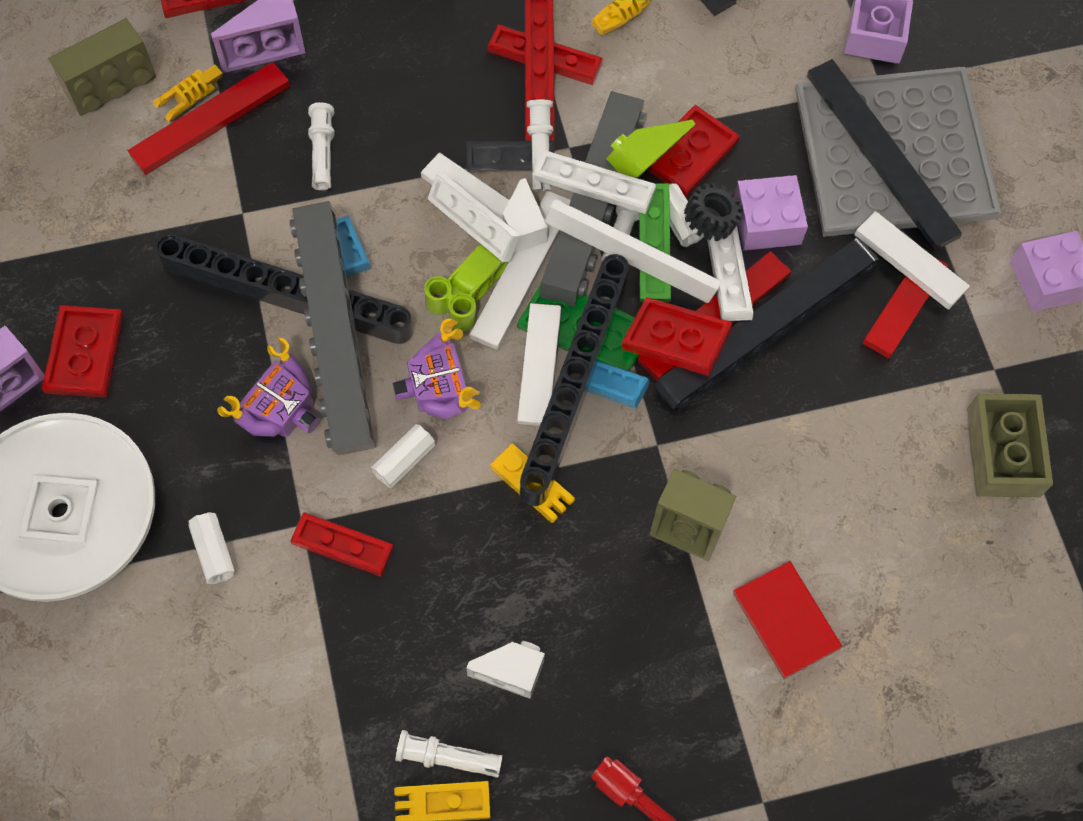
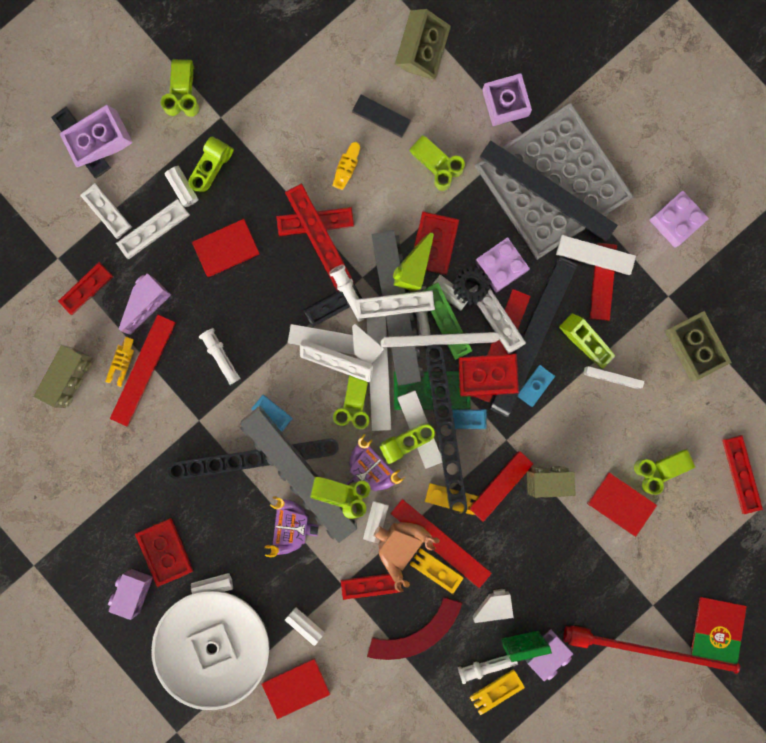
camera: 20 degrees left, 20 degrees up
none -> white axle [191,573,233,594]
none -> red tile [192,219,260,277]
none -> red tile [261,658,331,719]
none -> lime piece [310,477,371,519]
none -> dark red tile [367,597,462,660]
none -> nougat torso [373,522,439,592]
none -> lime piece [379,422,435,464]
none -> red tile [390,499,492,588]
none -> lime piece [409,135,465,191]
none -> yellow hinge [410,548,463,594]
none -> red tile [468,451,533,522]
none -> green tile [501,631,552,663]
none -> dark azure plate [518,365,555,407]
none -> lavender brick [525,629,573,681]
none -> lime slope [559,313,616,369]
none -> white tile [583,366,644,389]
none -> lime piece [634,449,696,495]
none -> red tile [722,435,763,515]

